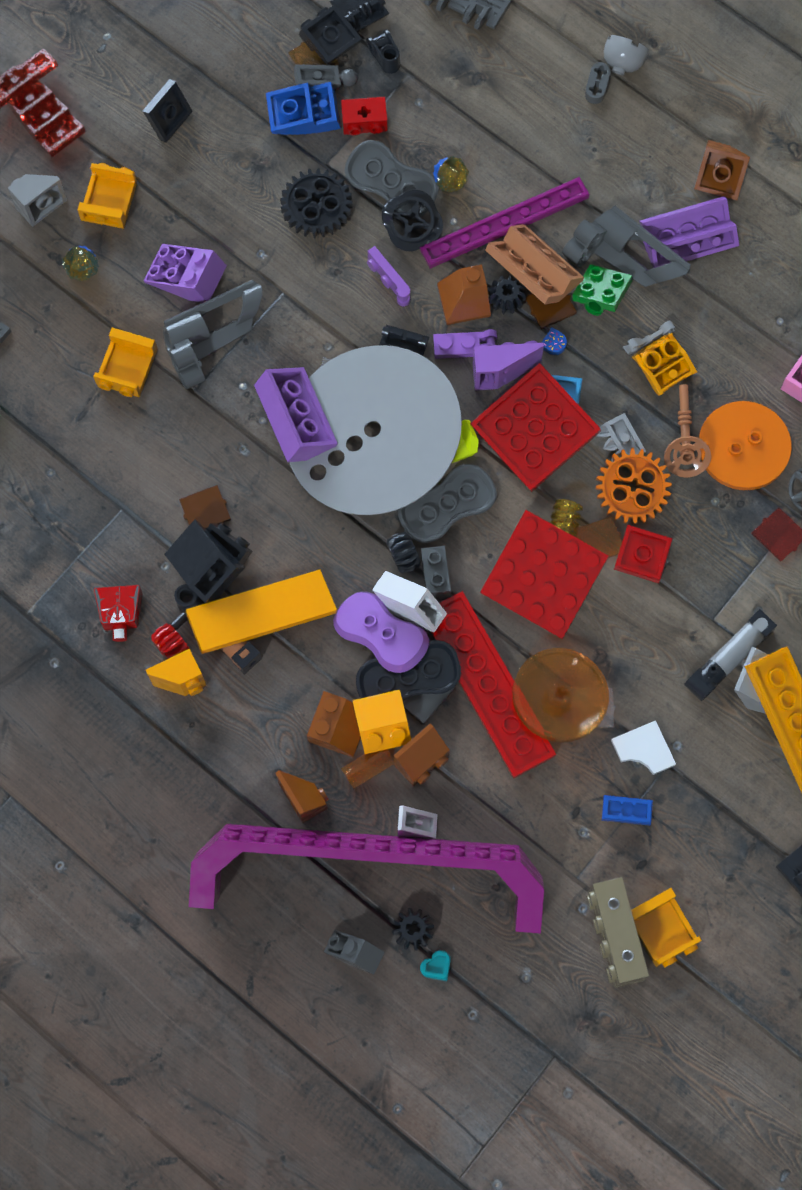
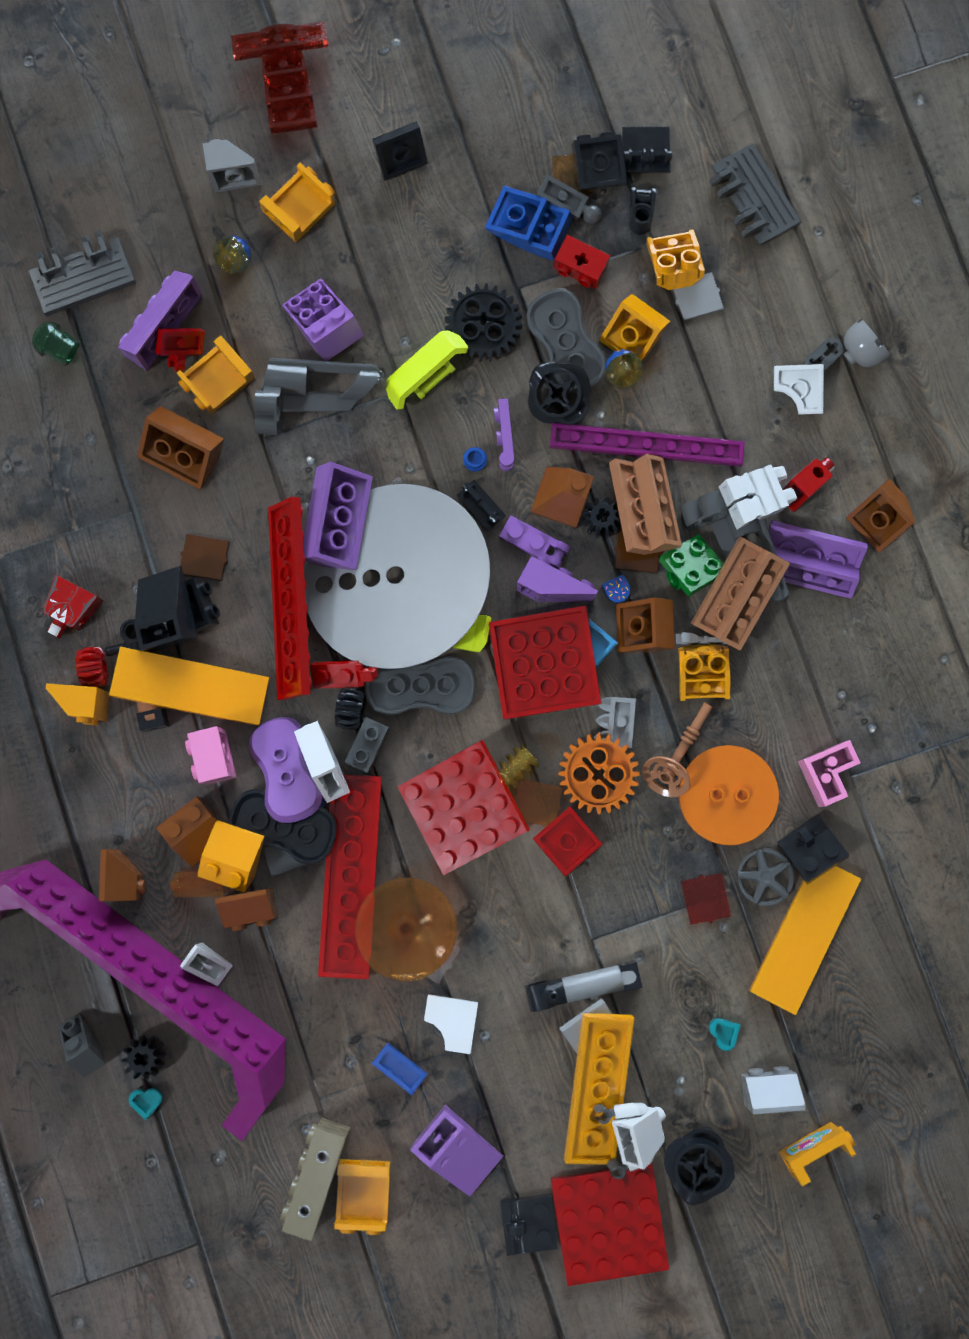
camera: 30 degrees right, 10 degrees up
none -> medium lavender slope [118,270,202,371]
none -> dark orange slope [137,406,224,490]
none -> red plate [155,328,205,372]
none -> bright pink brick [185,726,237,785]
none -> red plate [268,497,312,700]
none -> red hinge [310,661,378,689]
none -> neon yellow piece [385,331,468,410]
none -> medium lavender slope [410,1104,503,1197]
none -> blue plate [463,447,487,472]
none -> light orange slope [599,294,670,368]
none -> dark orange slope [616,597,675,653]
none -> light orange slope [647,230,705,290]
none -> light grey piece [673,272,724,321]
none -> nougat slope [691,536,790,651]
none -> white hips [718,465,797,530]
none -> white tile [774,364,824,415]
none -> red torso [782,458,835,513]

